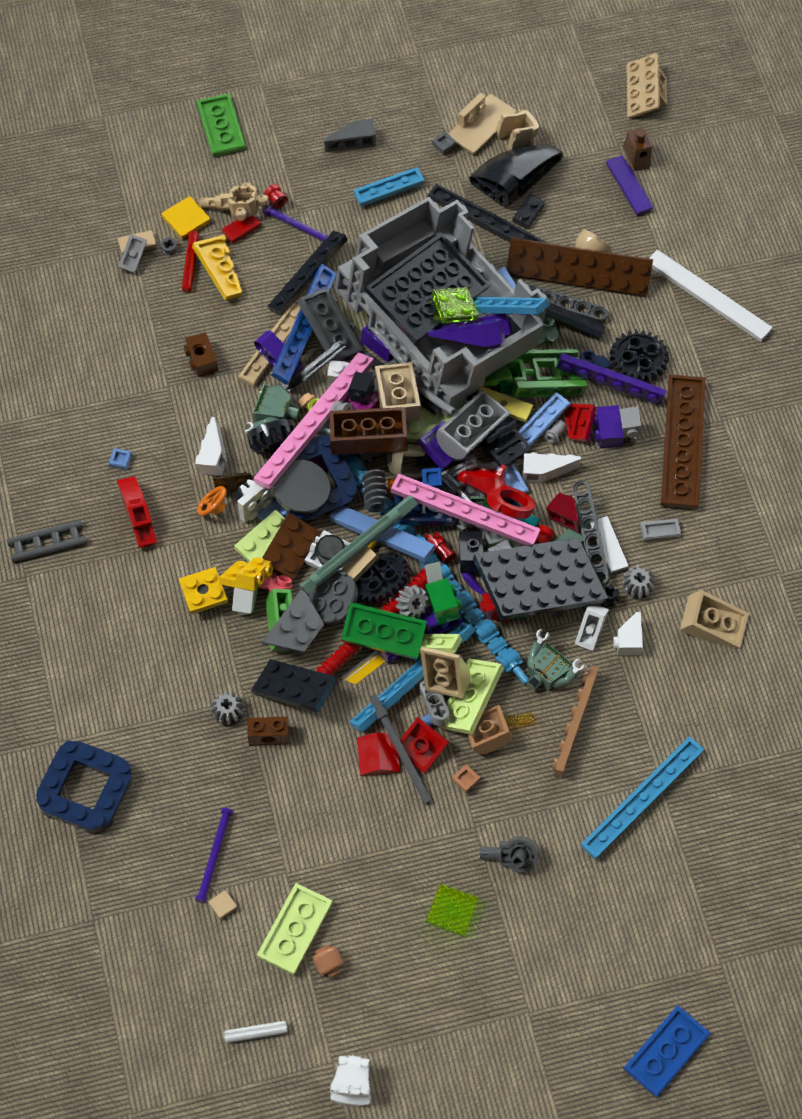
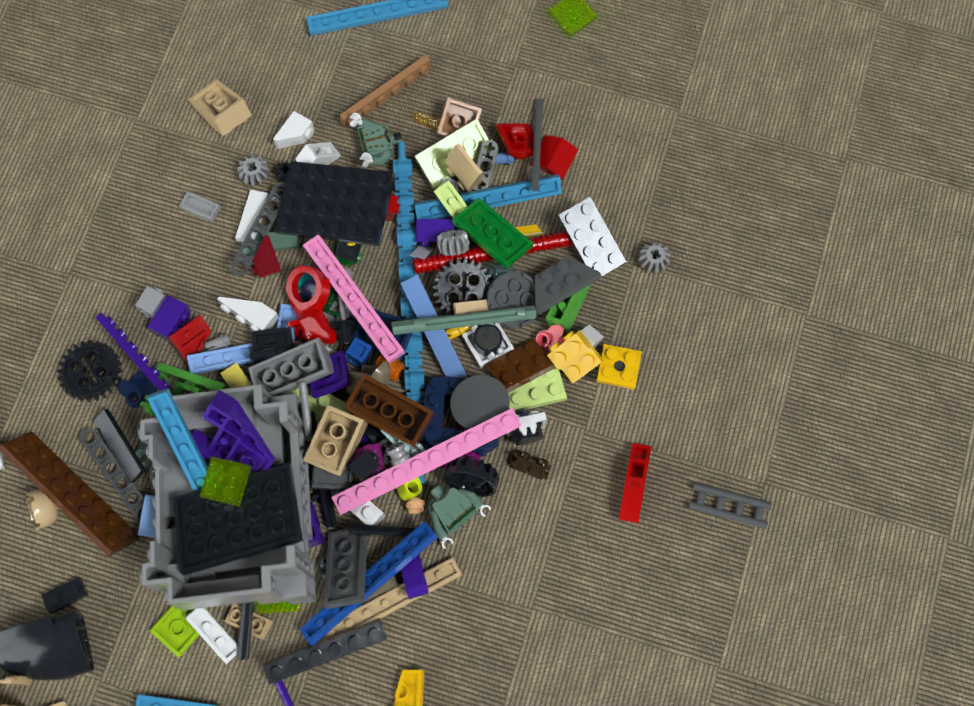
camera: 150 degrees left, 10 degrees up
dark blue plate [36,740,133,834] -> none
medium blue tile [108,448,132,471] -> none
reddish brown brick [183,332,218,377] -> none
white slope [195,417,227,476] -> none
dark purple bar [195,808,233,904] -> none
orange piece [197,486,227,516] -> none
tan tile [208,890,237,920] -> none
white axle [224,1021,287,1043] -> none
reddish brown brick [247,717,289,746] -> none
yellowish green plate [257,883,333,975] -> none
nougat head [313,944,344,977] -> none
dark grey piece [362,469,388,513] -> none
red piece [425,532,456,564] -> none
green brick [425,578,462,625] -> none
black tile [427,183,548,243] -> none
nougat plate [452,764,480,793] -> none
black brick [459,531,486,573] -> none
dark purple bar [461,573,485,594] -> none
dark grey pin [479,836,539,872] -> none
red wheel [535,525,555,544] -> none
reddish brown plate [660,374,706,510] -> none

